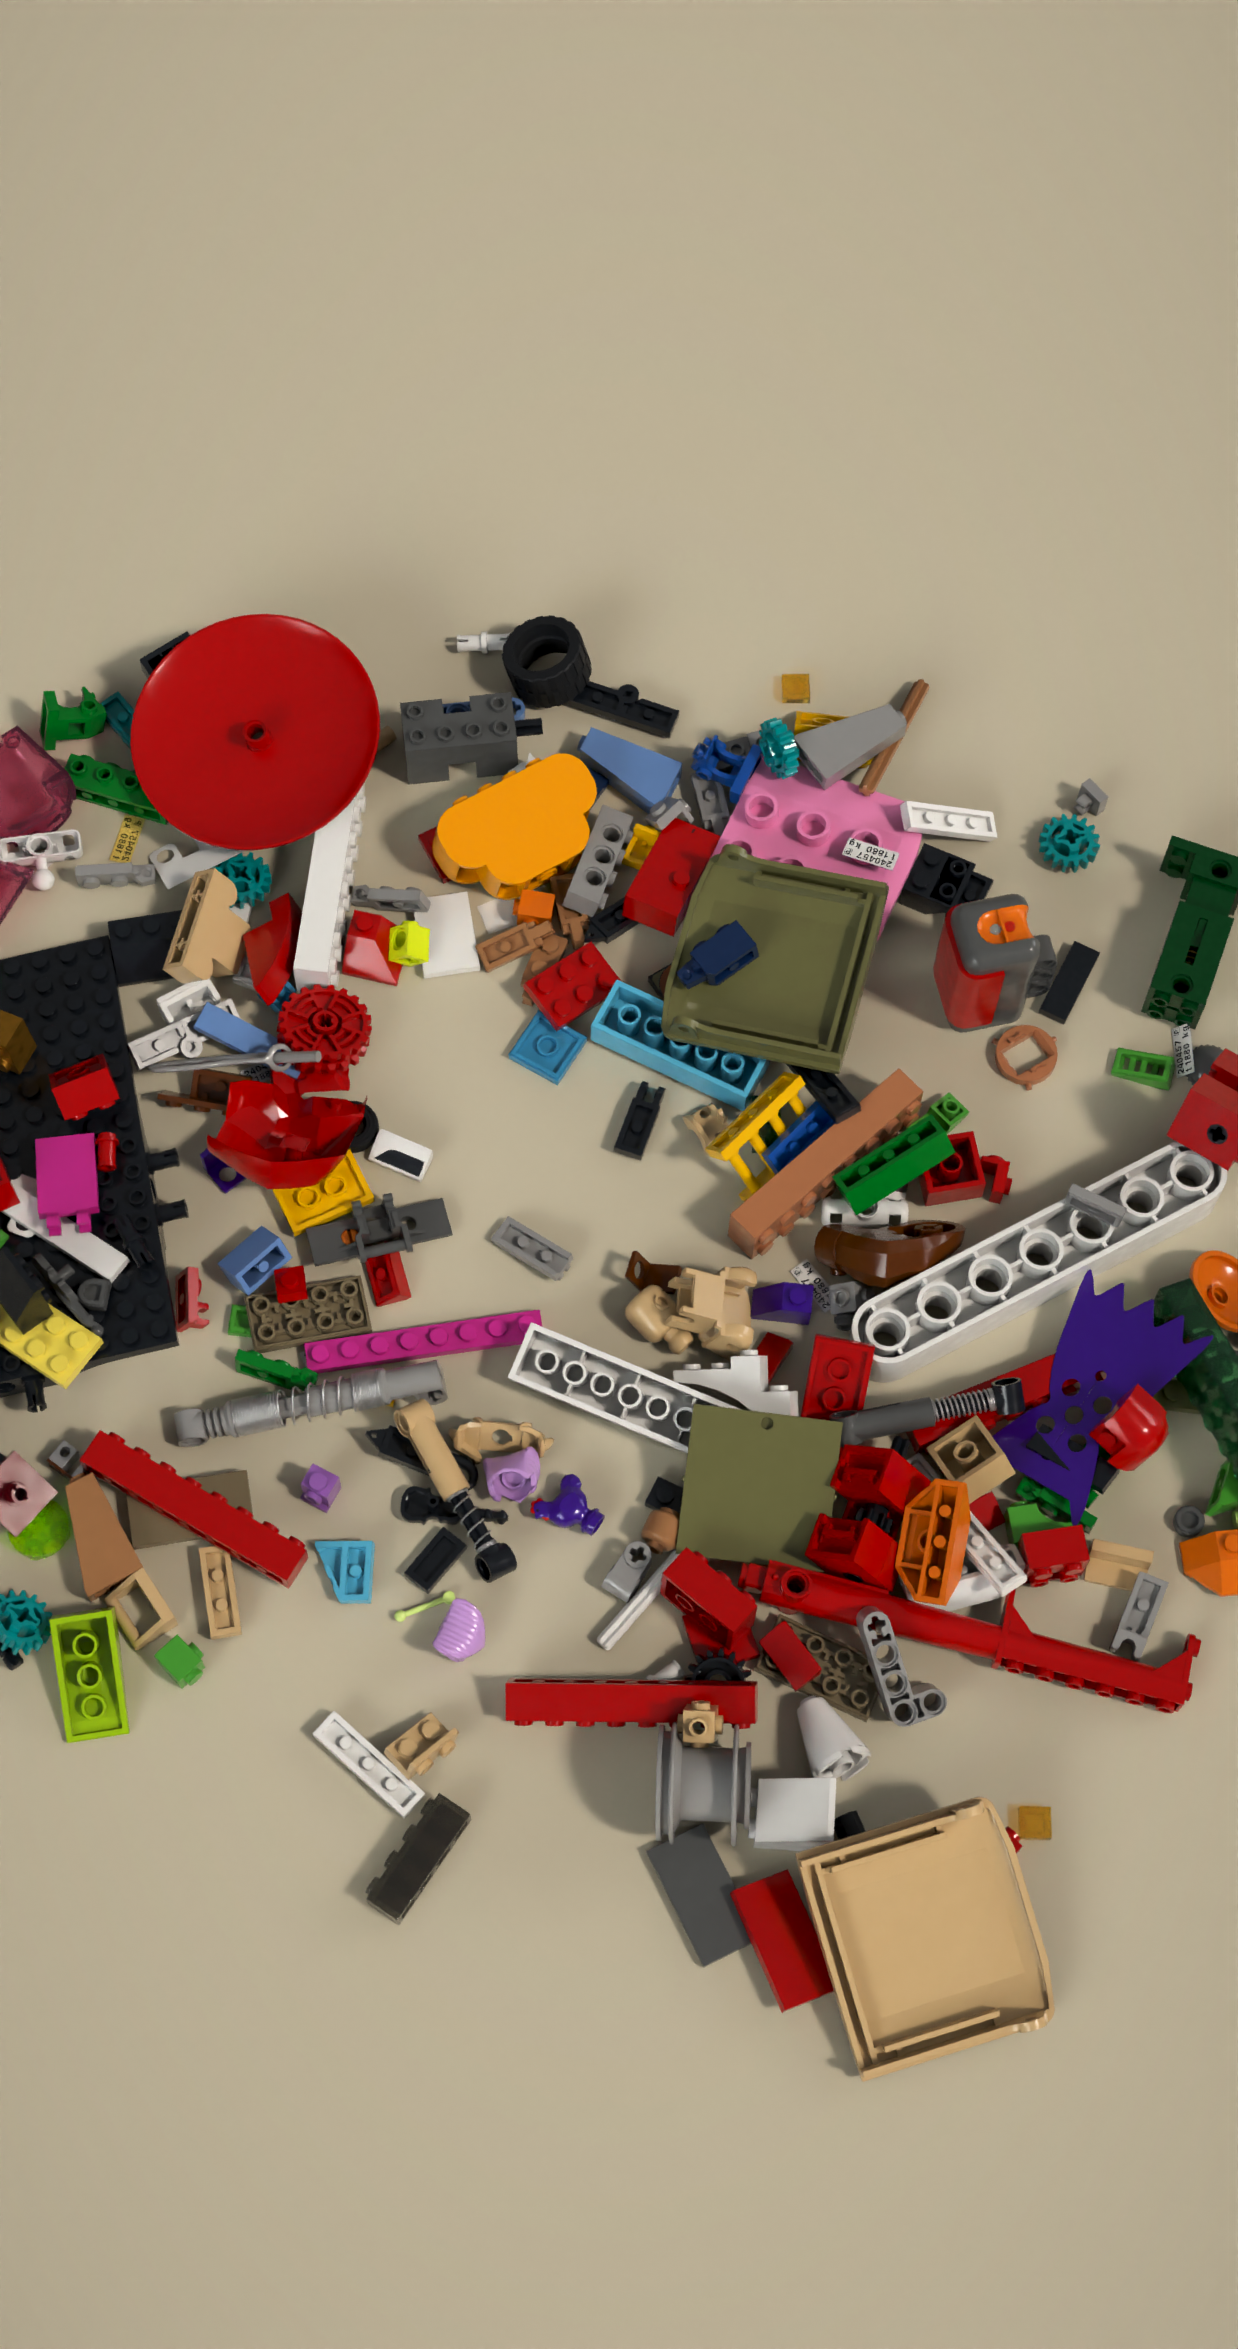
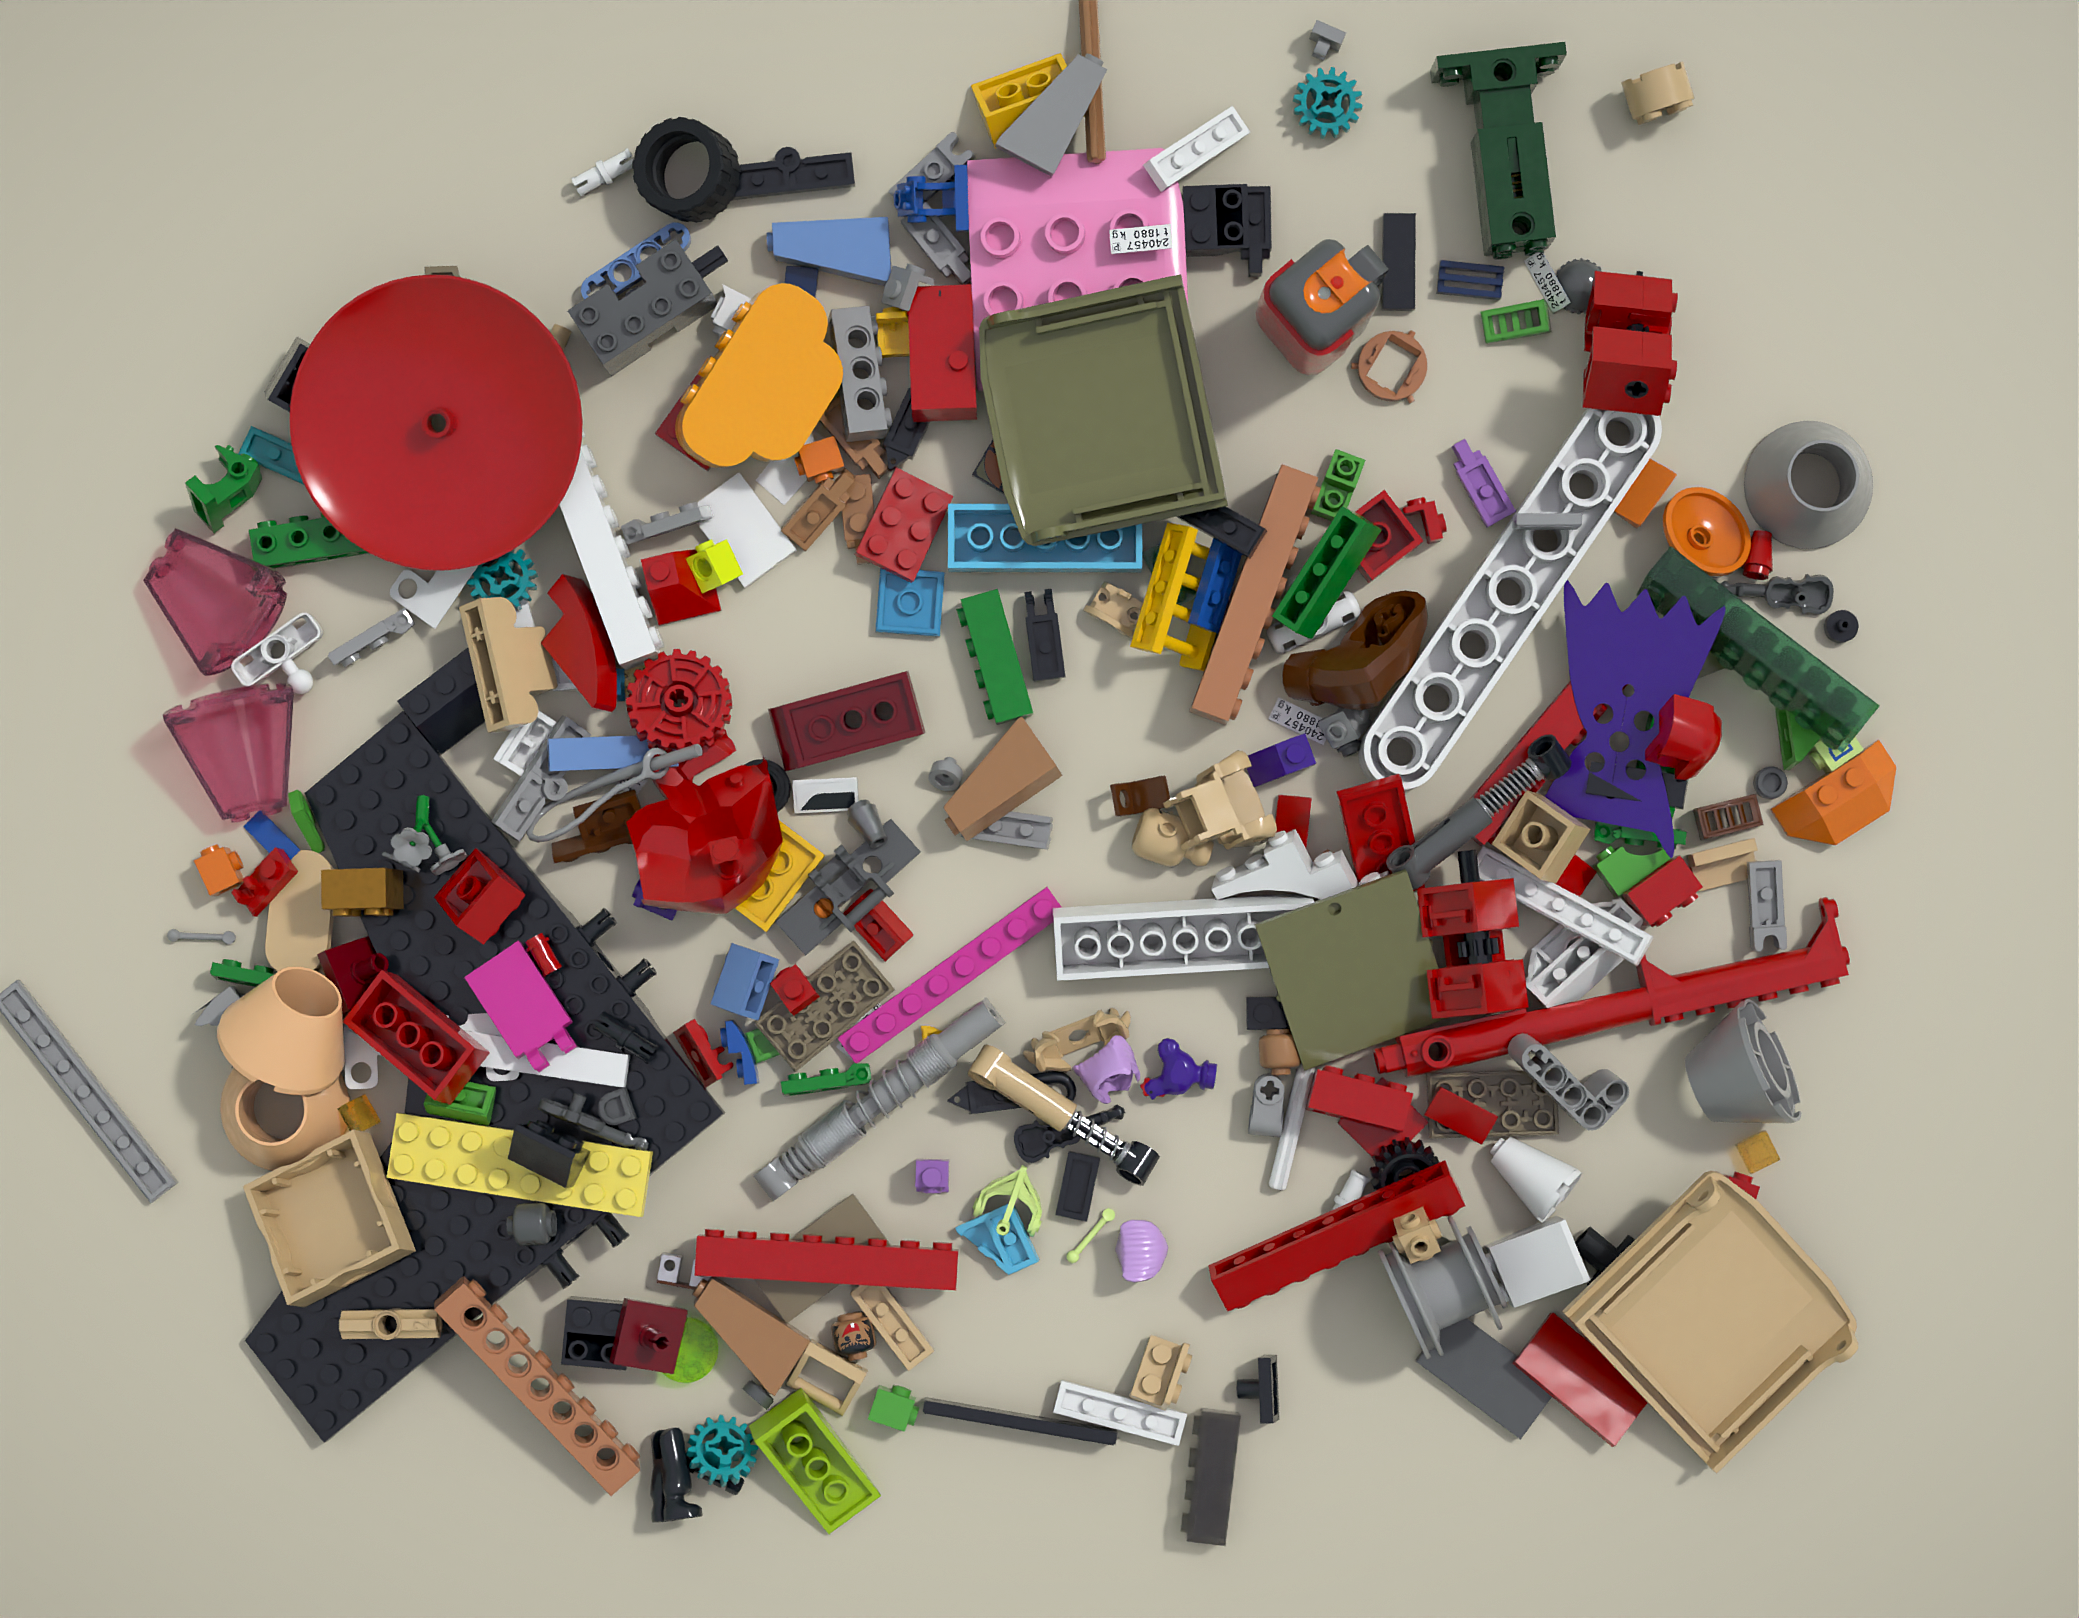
camera: 30 degrees left, 20 degrees up
clear yellow sticker [109,815,145,863] -> none
dark blue hinge [677,920,759,989] -> none
teal gear [759,717,799,779] -> none
clear yellow tile [781,674,810,703] -> none
orange wedge [895,1478,971,1606] -> none
none -> light grey plant [382,795,468,876]
none -> blue slope [720,1020,759,1085]
none -> dark grey tile [742,1380,774,1410]
none -> dark red hinge [768,670,926,771]
none -> head [831,1311,876,1361]
none -> flat silver cone [847,799,888,849]
none -> black tile [923,1397,1118,1446]
none -> light grey tile [929,757,963,791]
none -> medium nougat slope [943,717,1063,841]
none -> green brick [956,589,1033,725]
none -> yellowish green helmet [972,1165,1042,1237]
none -> black tile [1236,1355,1280,1424]
none -> dark blue tile [1436,260,1504,300]
none -> medium lavender hinge [1452,439,1516,528]
none -> orange slope [1614,459,1677,529]
none -> light grey cone [1685,999,1801,1123]
none -> reddish brown slope [1693,794,1764,840]

